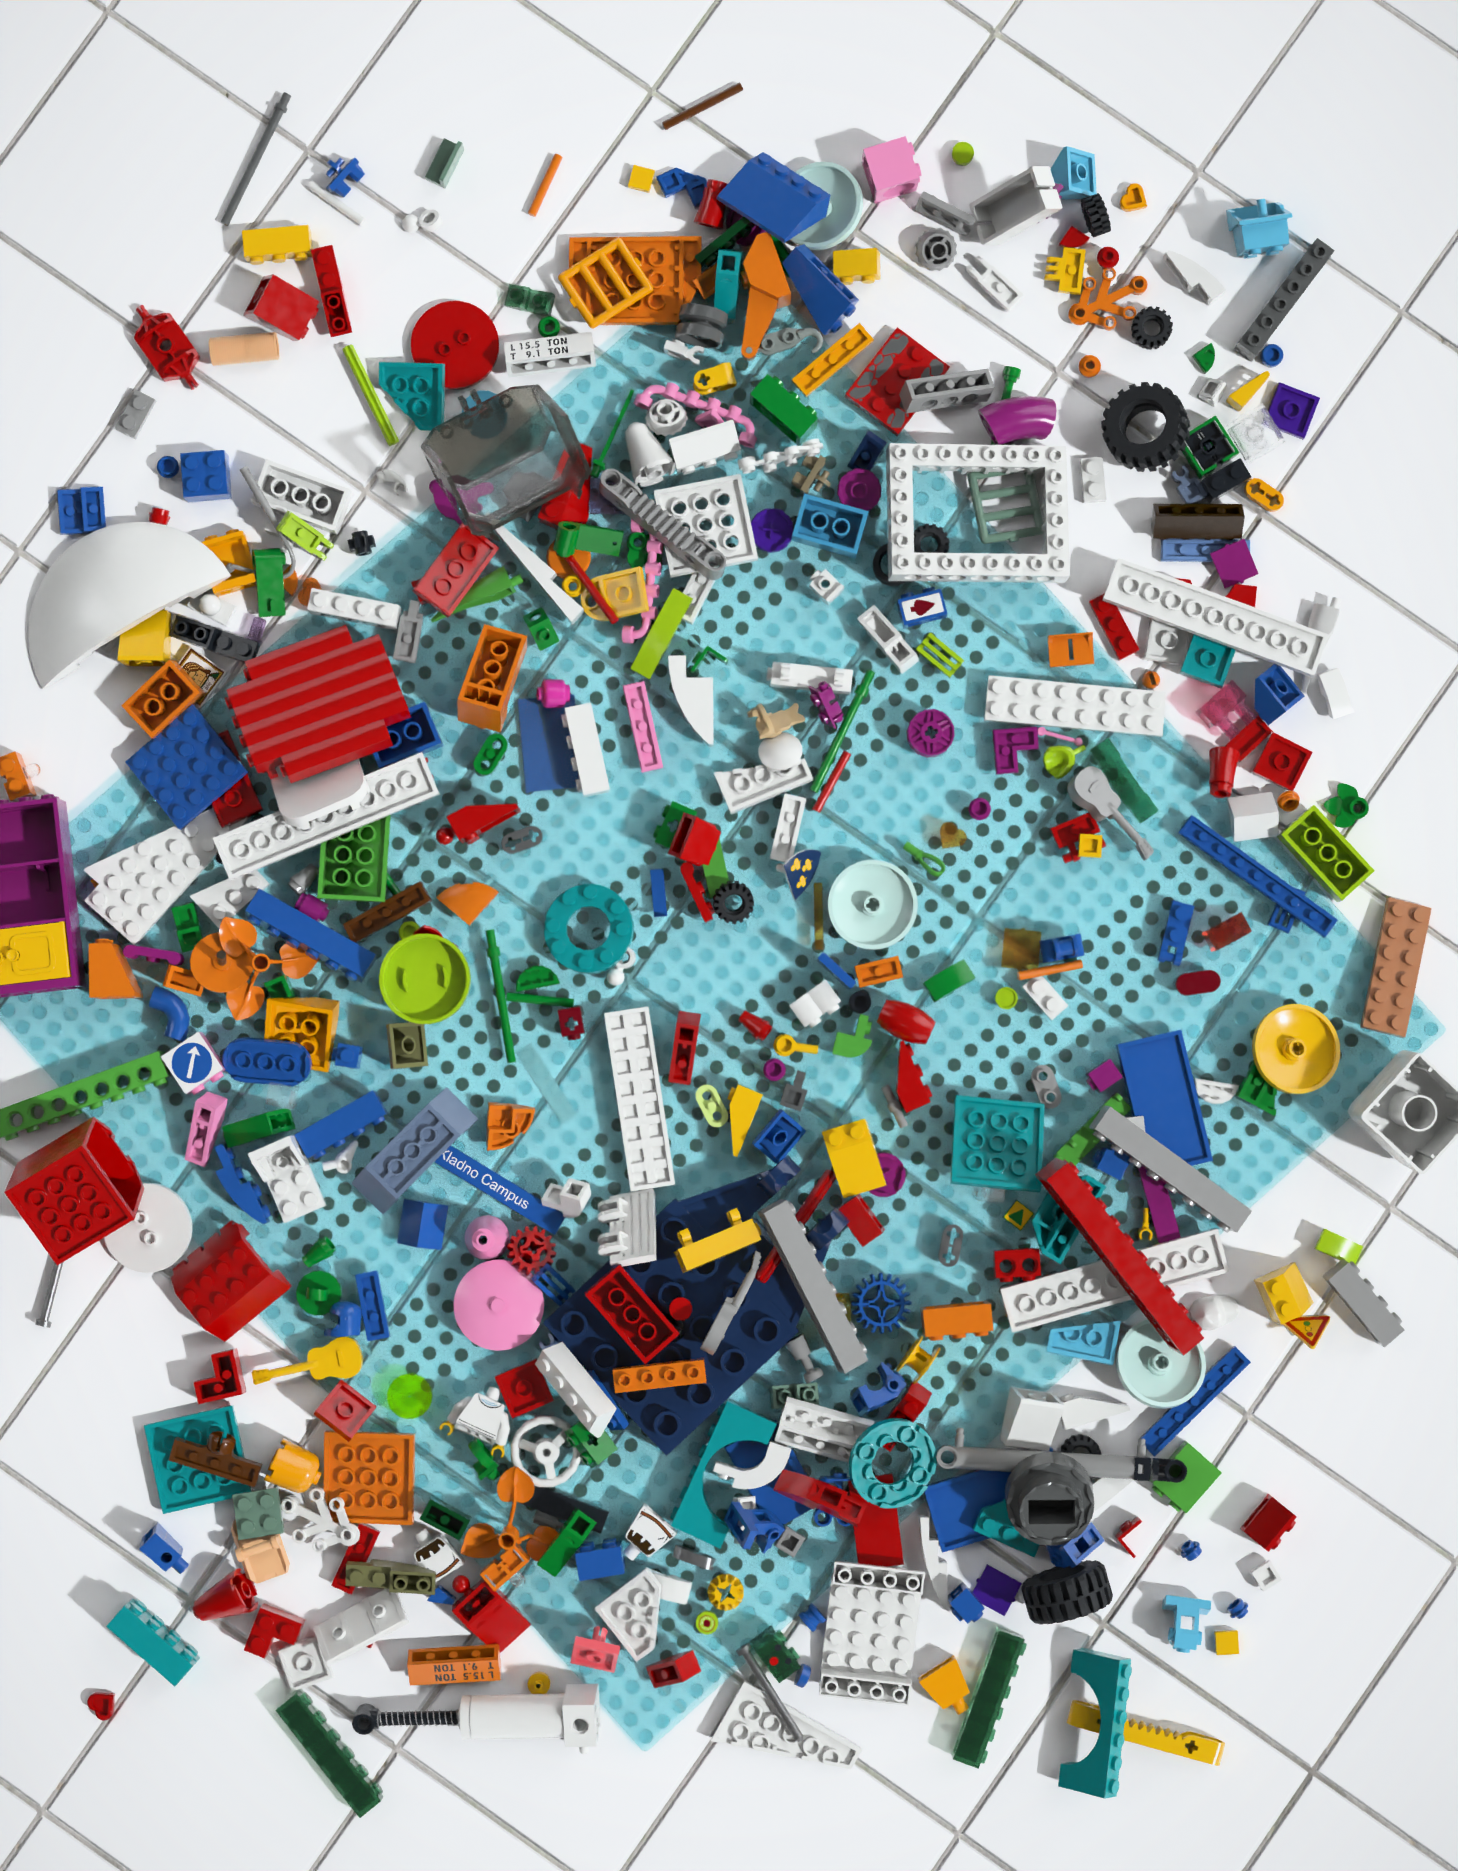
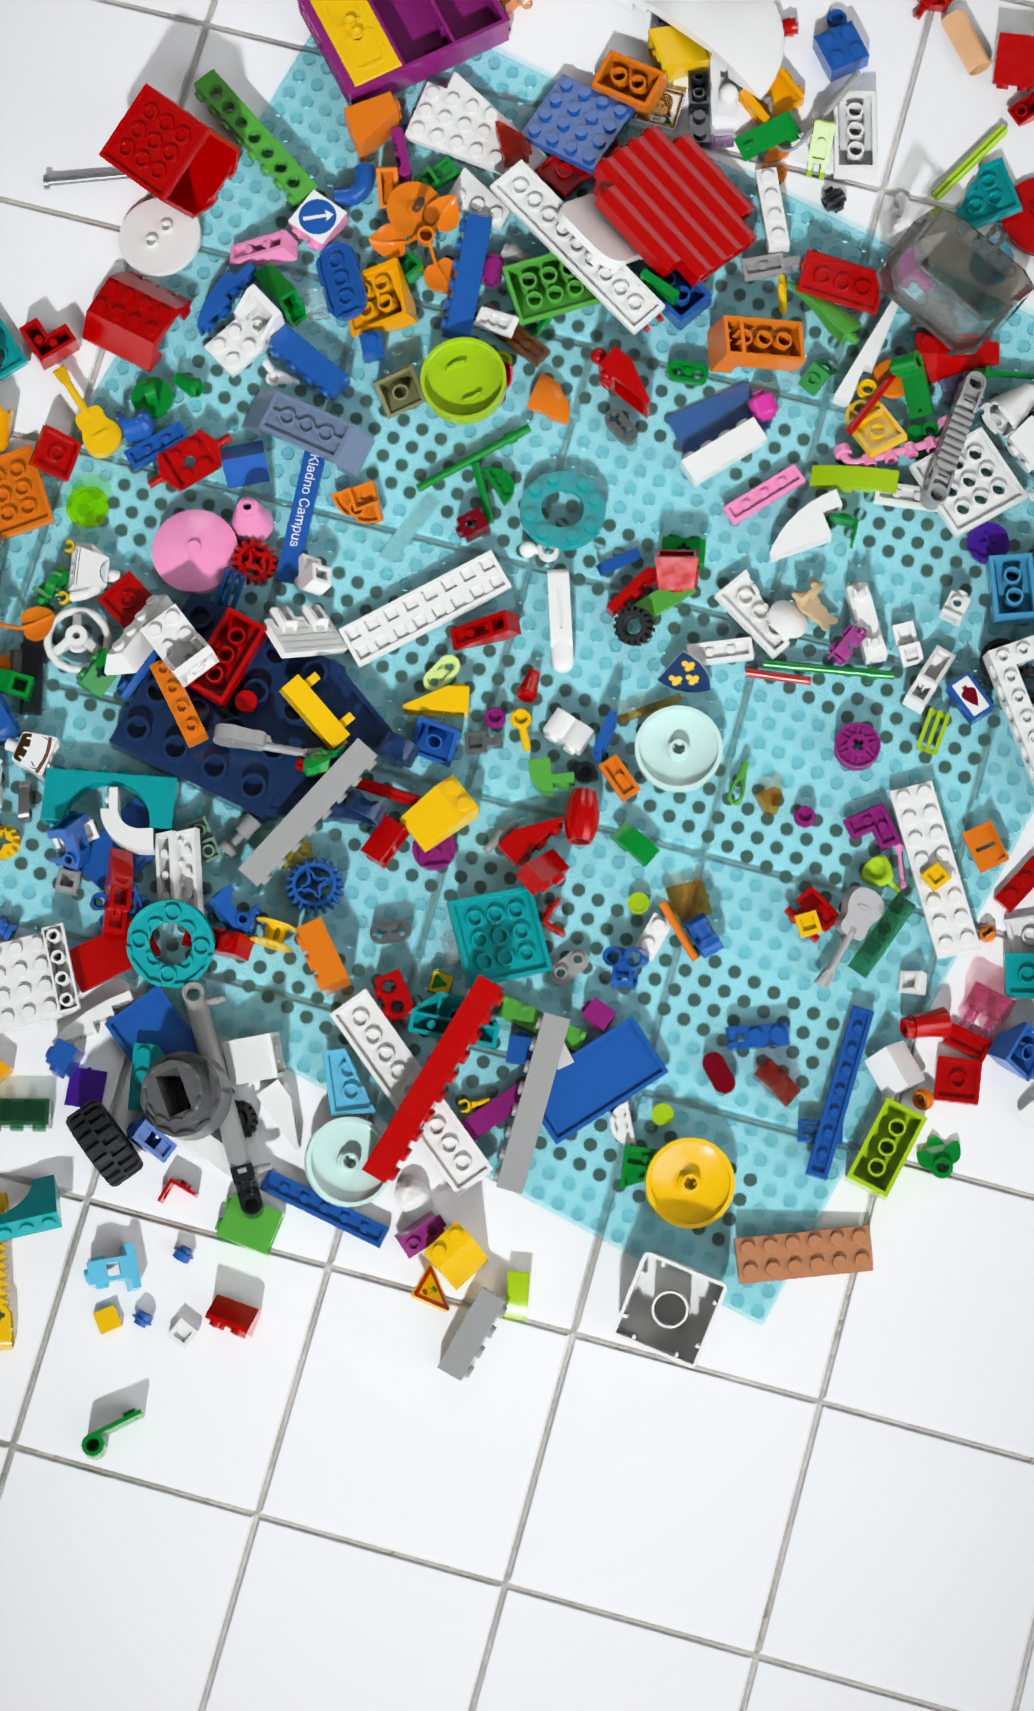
camera: 75 degrees right, 10 degrees down
none -> green door [81,1408,144,1460]
none -> white bracket [140,604,219,688]
none -> red plate [146,429,233,492]
none -> green piece [303,744,346,777]
none -> magenta brick [394,1211,447,1259]
none -> white plate [473,306,519,338]
none -> clear red slope [495,120,532,168]
none -> red brick [516,849,570,895]
none -> red bracket [542,897,566,939]
none -> white piece [547,569,574,673]
none -> blue piece [602,946,649,990]
none -> green tile [640,268,680,305]
none -> lime tile [651,1103,674,1127]
none -> yellow piece [777,274,787,315]
none -> white slope [891,621,925,668]
none -> white slope [898,970,927,995]
none -> yellow tile [920,861,952,892]

